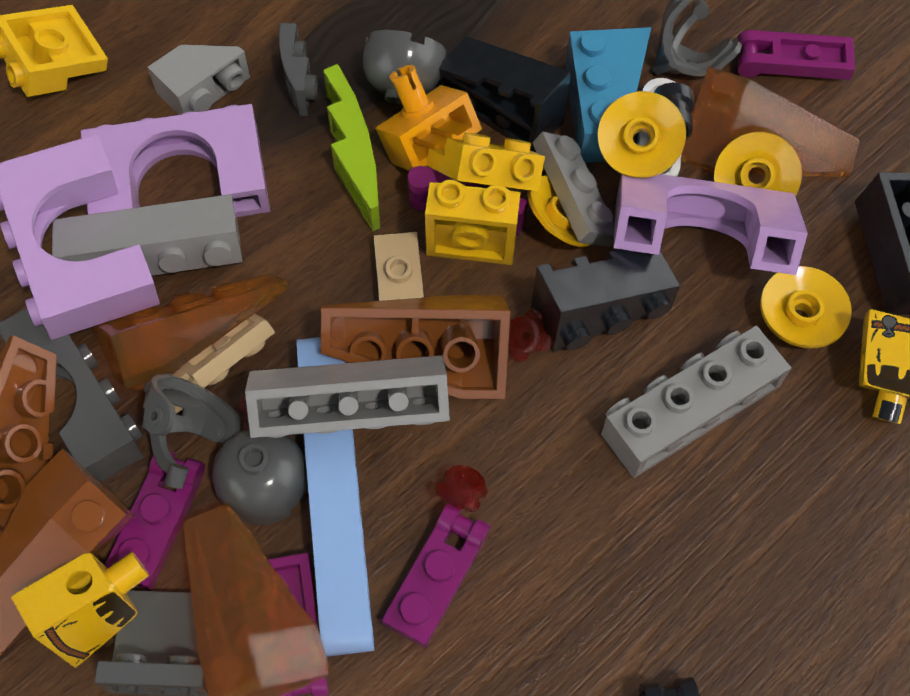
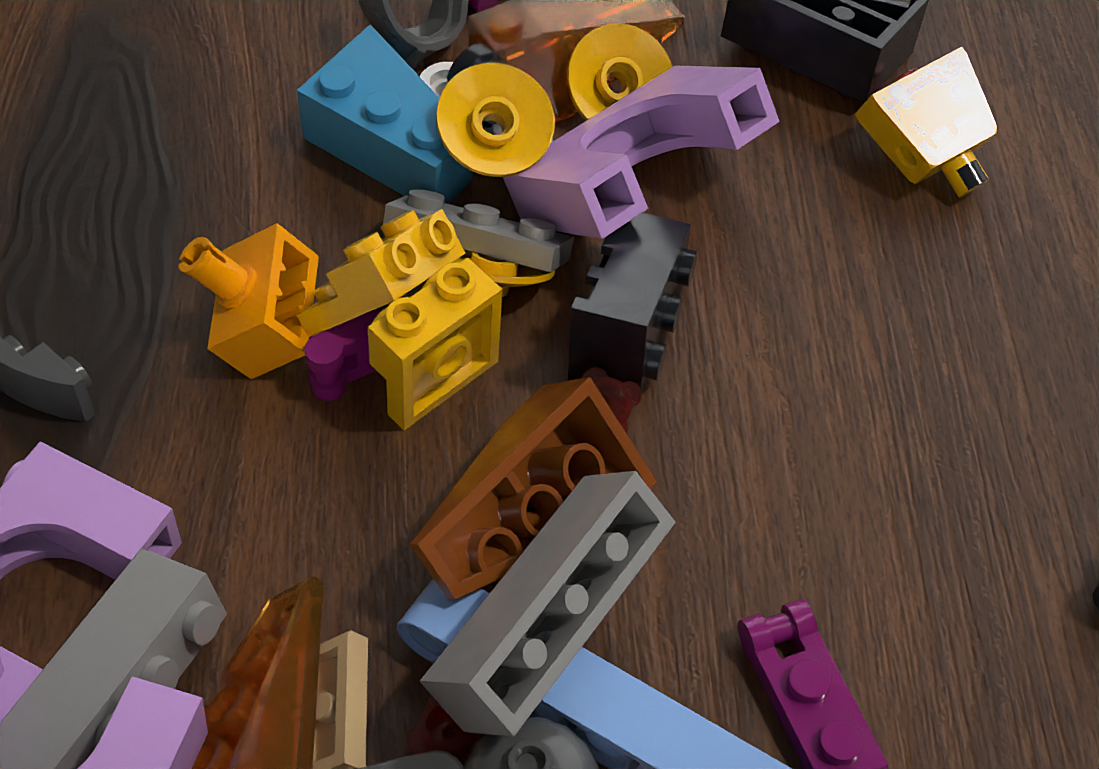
camera: 50 degrees left, 10 degrees down
lime slope [323,64,380,231] -> none
dark grey cylinder [363,30,447,105] -> none
tan plate [374,232,424,301] -> none
clear red plate [435,465,488,512] -> none
black wedge [436,36,571,153] -> none
light grey brick [601,325,791,479] -> none
yellow dish [760,266,852,348] -> none

